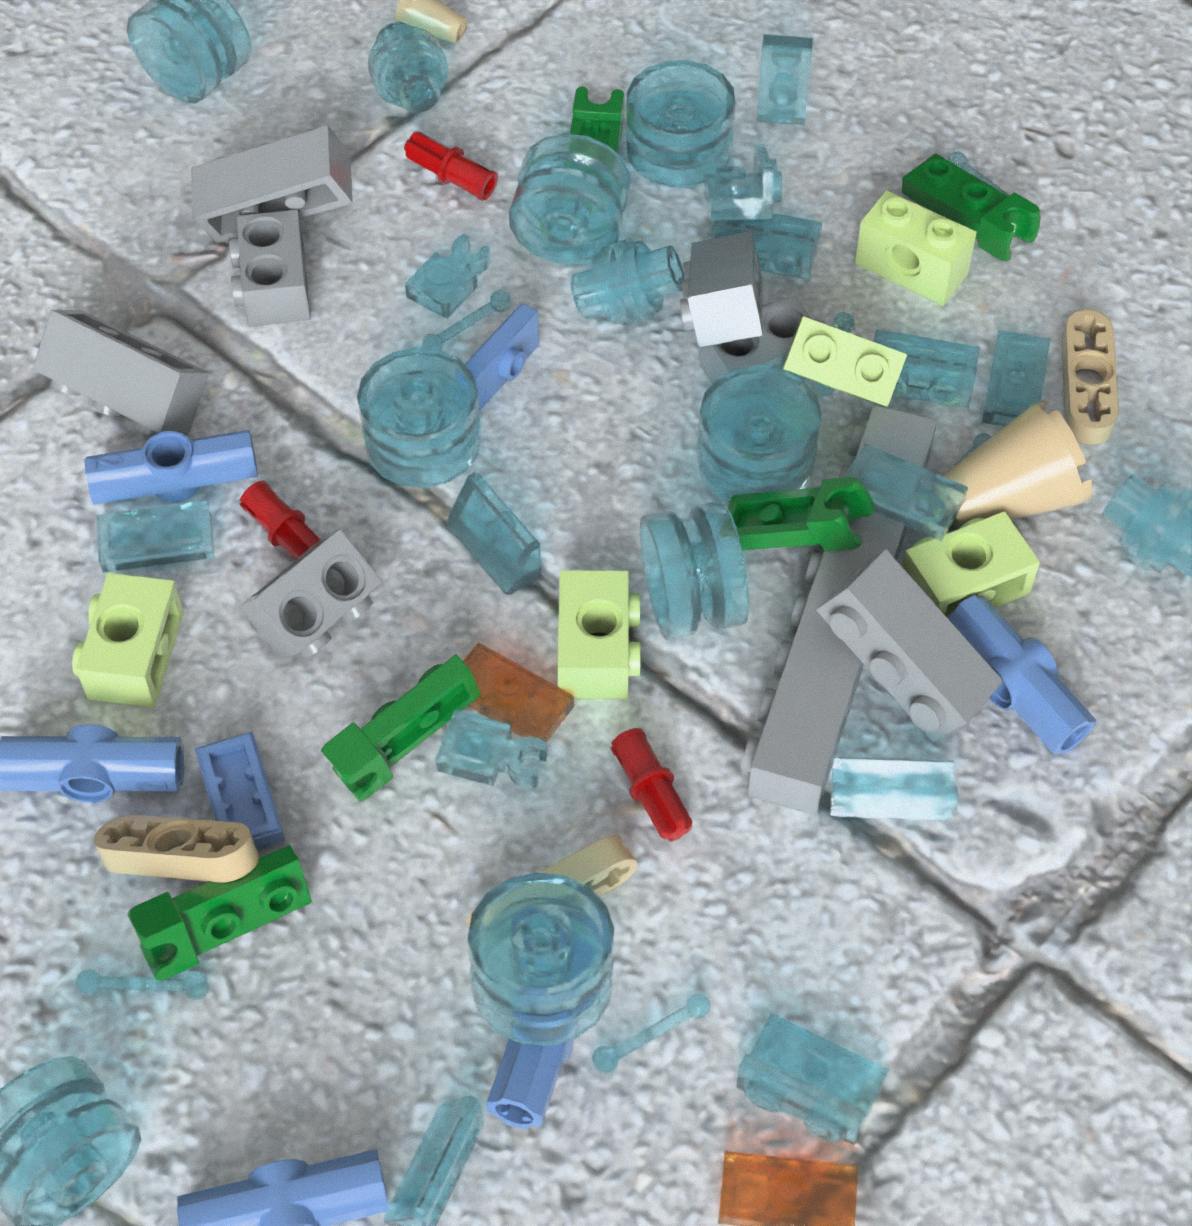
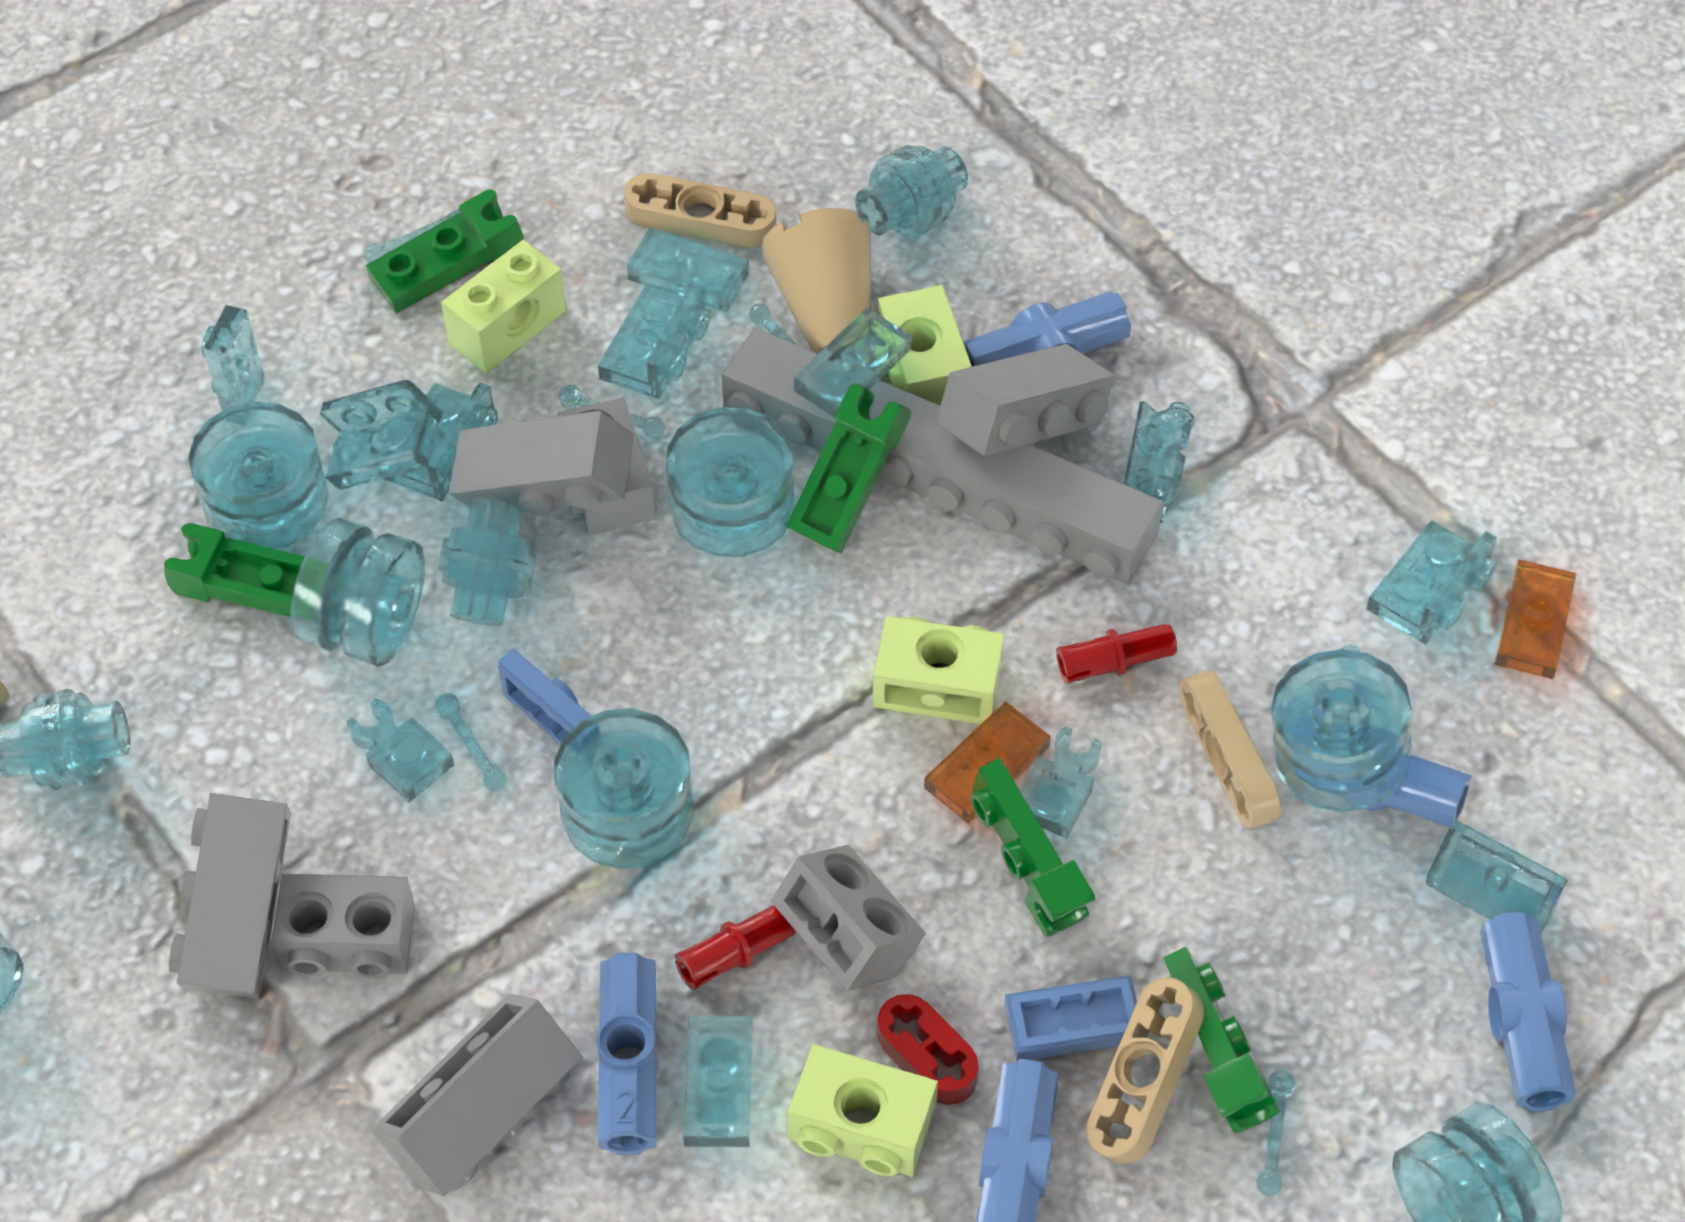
camera: 80 degrees left, 0 degrees up
red axle [404,132,498,201] -> none
clear light blue slope [447,472,541,595] -> none
clear light blue wheel [640,501,749,640] -> none
yellowish green brick [781,316,907,407] -> none
none -> red beam [877,994,979,1105]

